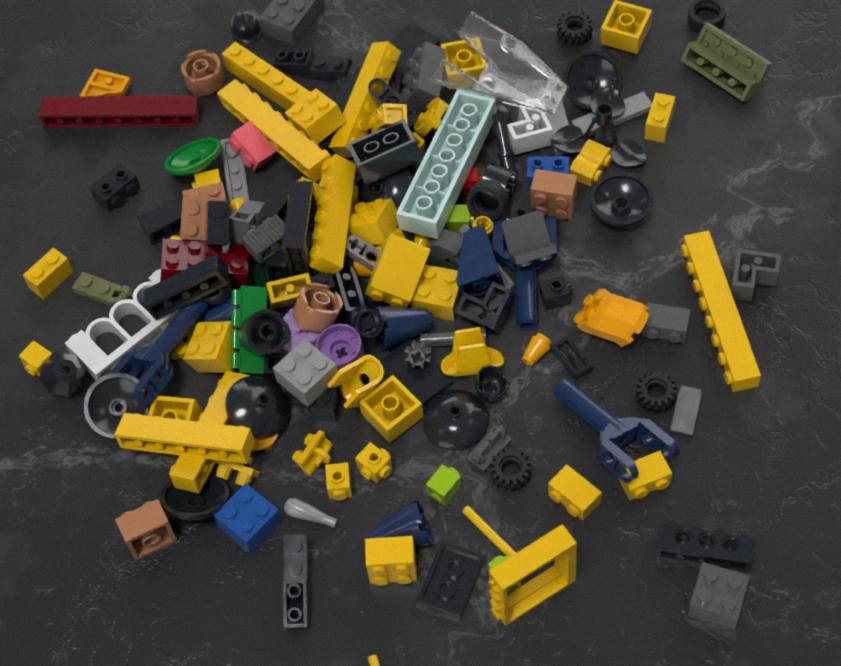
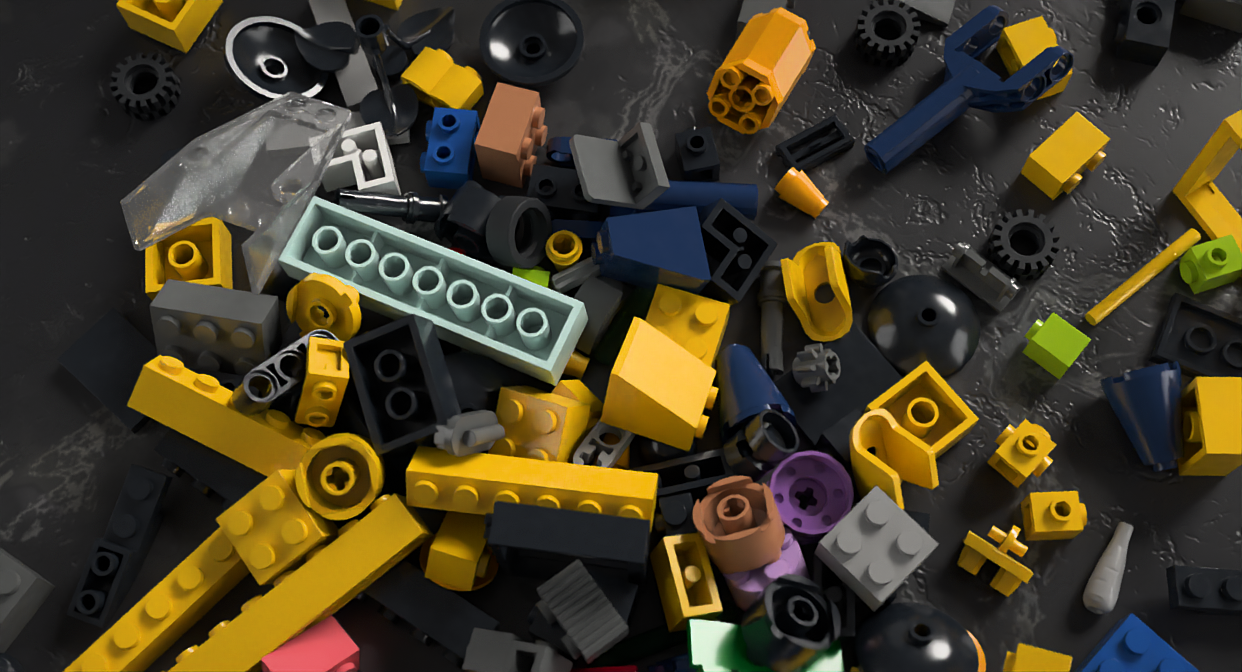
camera: 90 degrees left, 10 degrees up
none -> yellow brick [296,433,386,520]
none -> dark grey piece [434,410,505,457]

